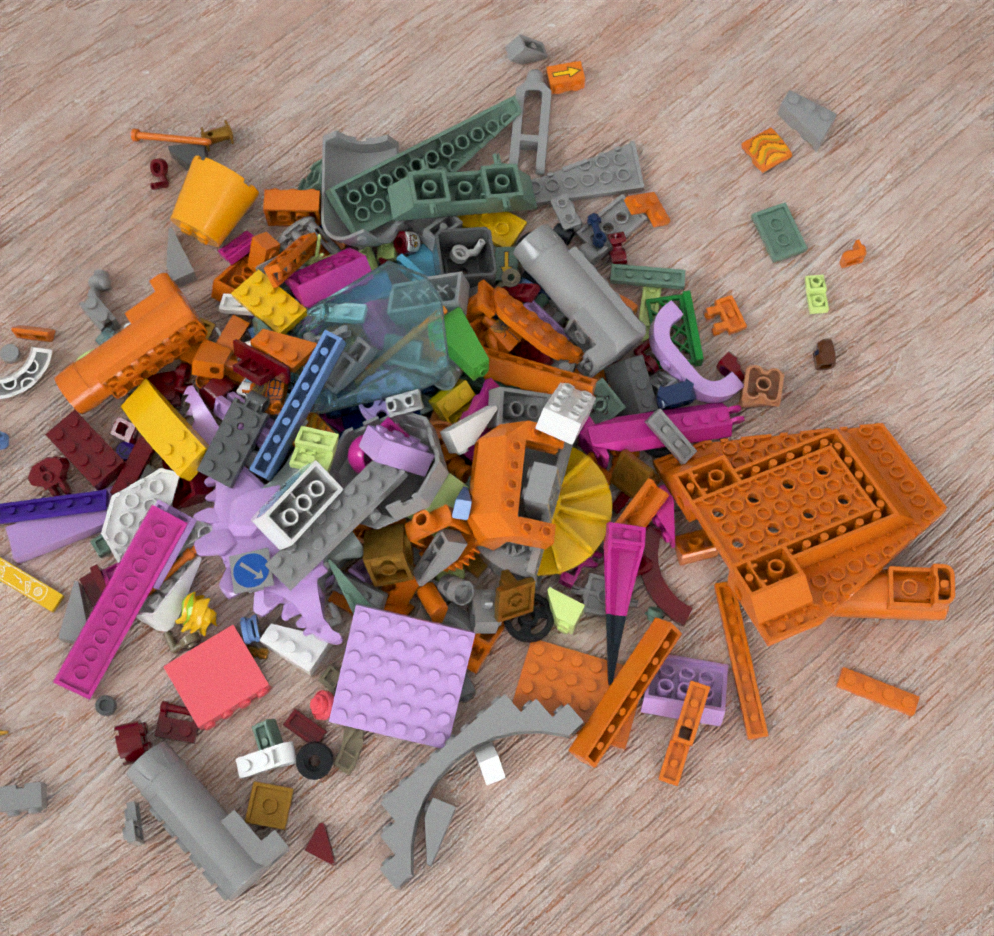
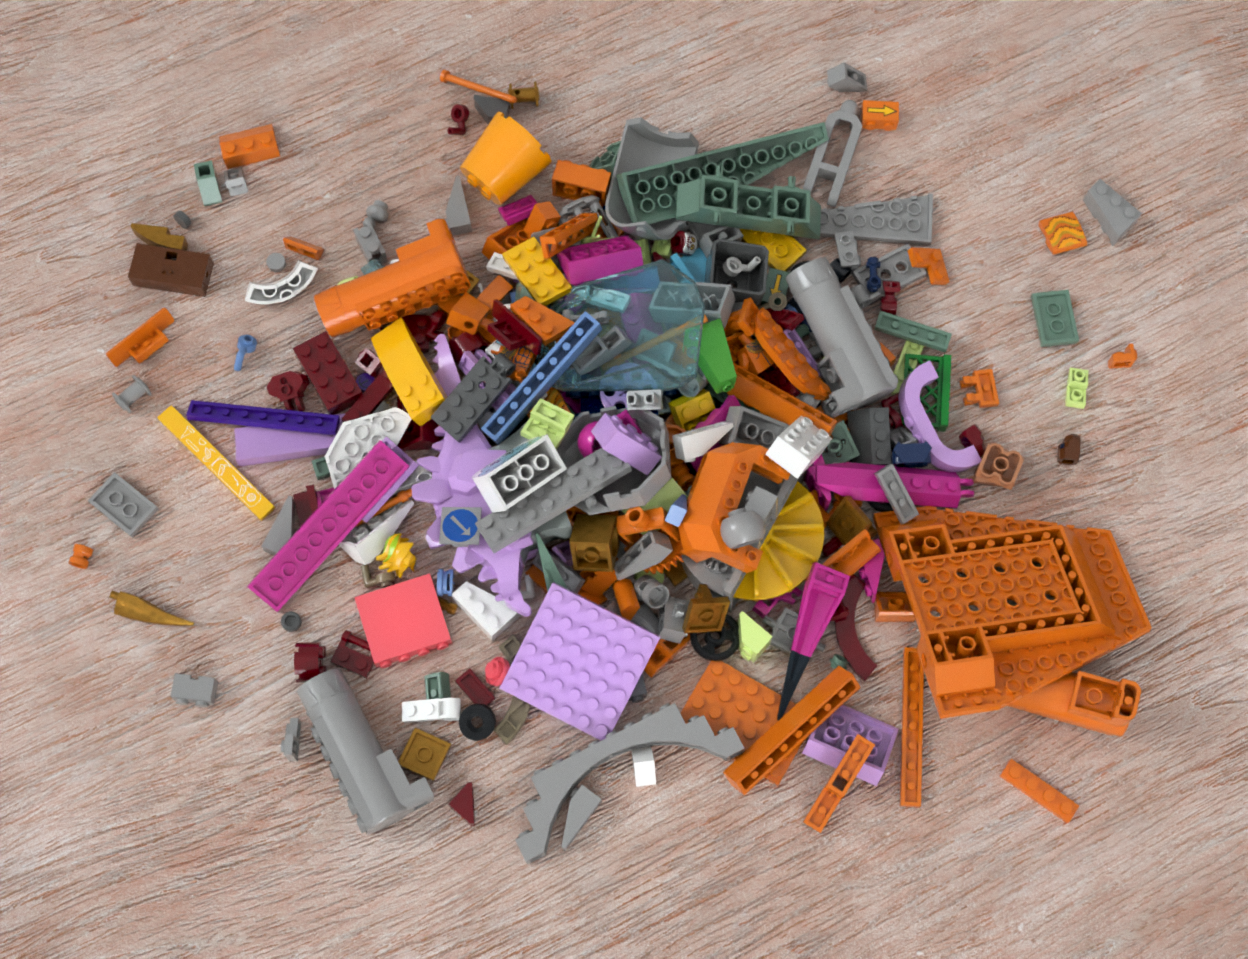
camera: 10 degrees right, 0 degrees up
none -> light grey wheel [720,508,765,549]

